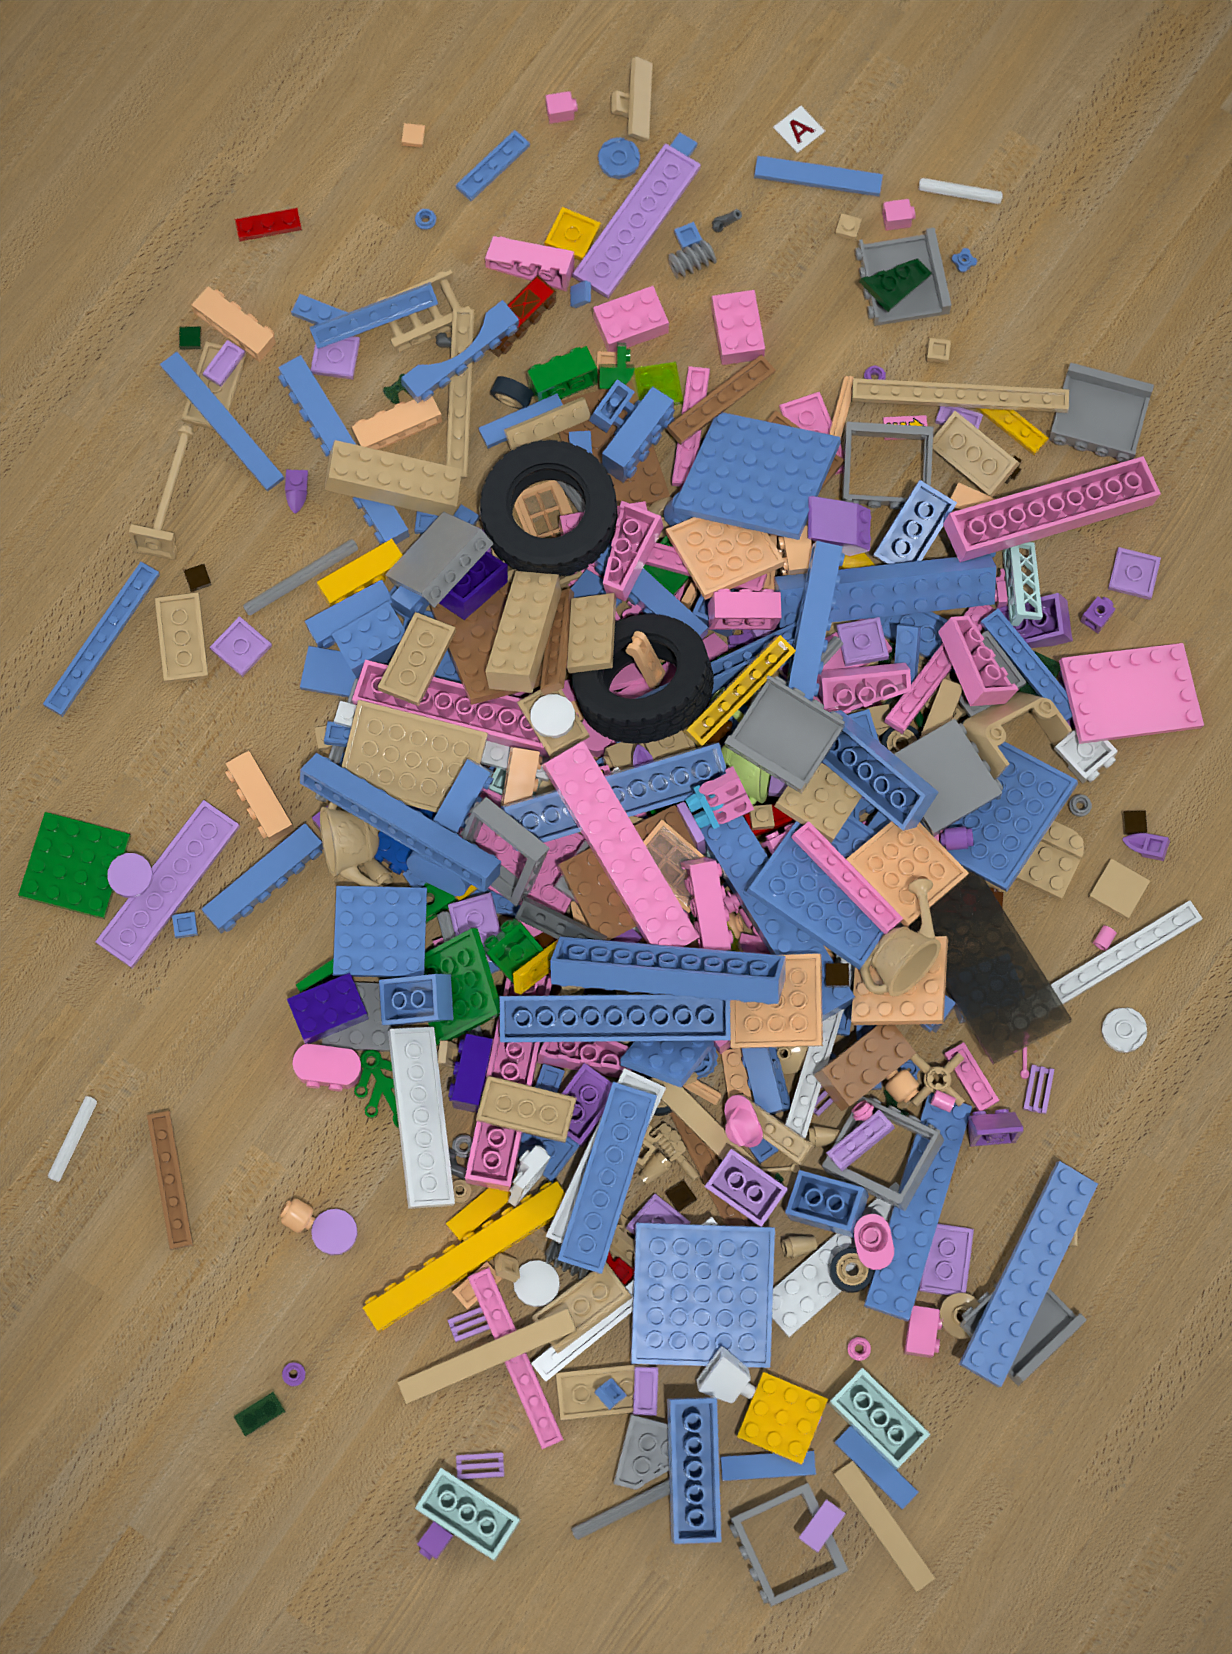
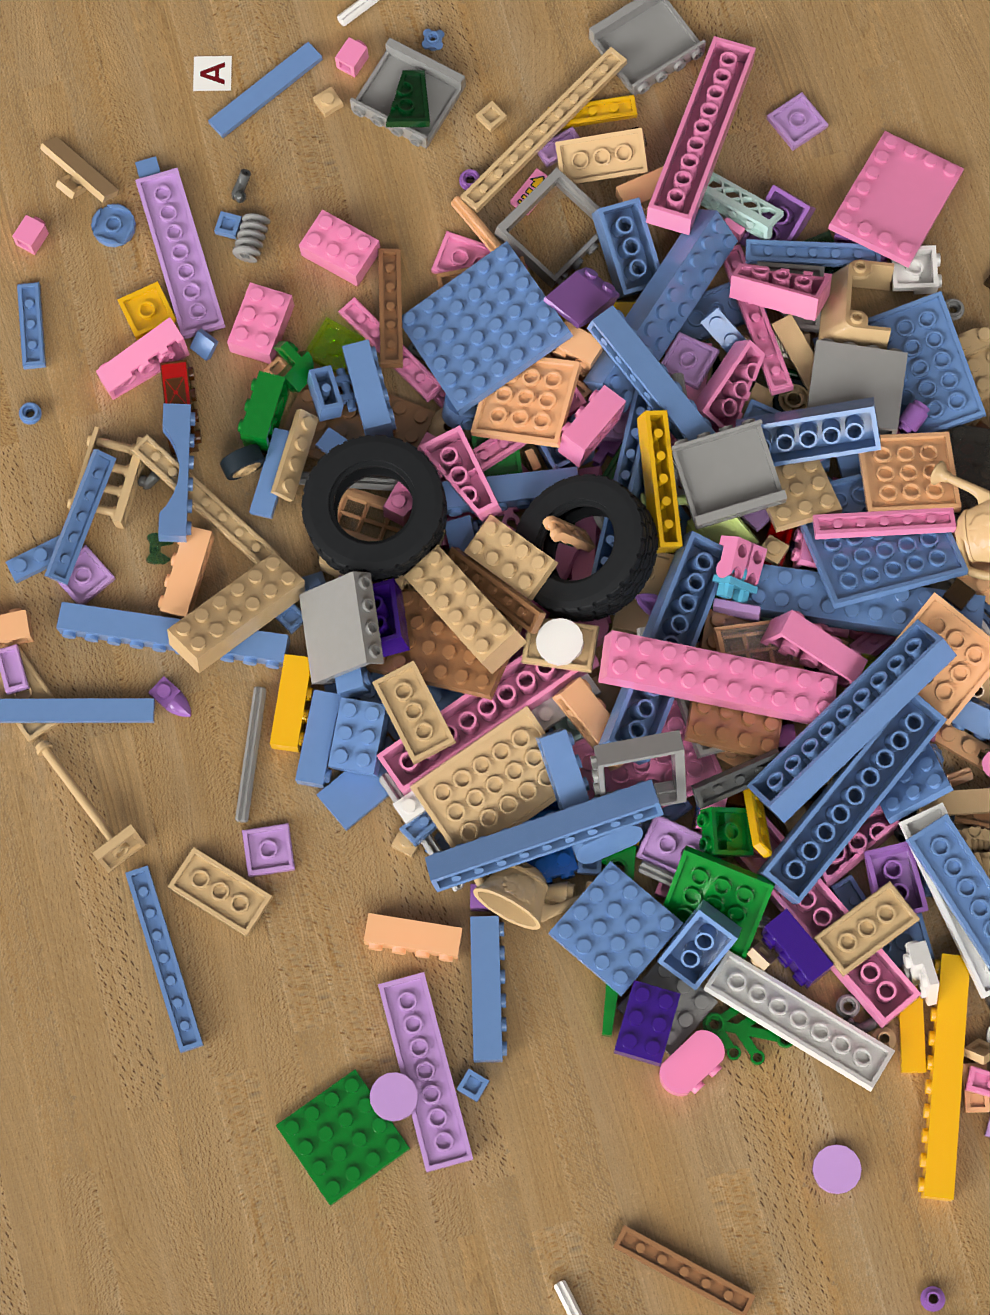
camera: 45 degrees left, 0 degrees up
dark brown tile [183,564,212,592] -> none
light nougat head [279,1198,315,1233] -> none
medium lavender brick [1080,596,1115,634] -> none

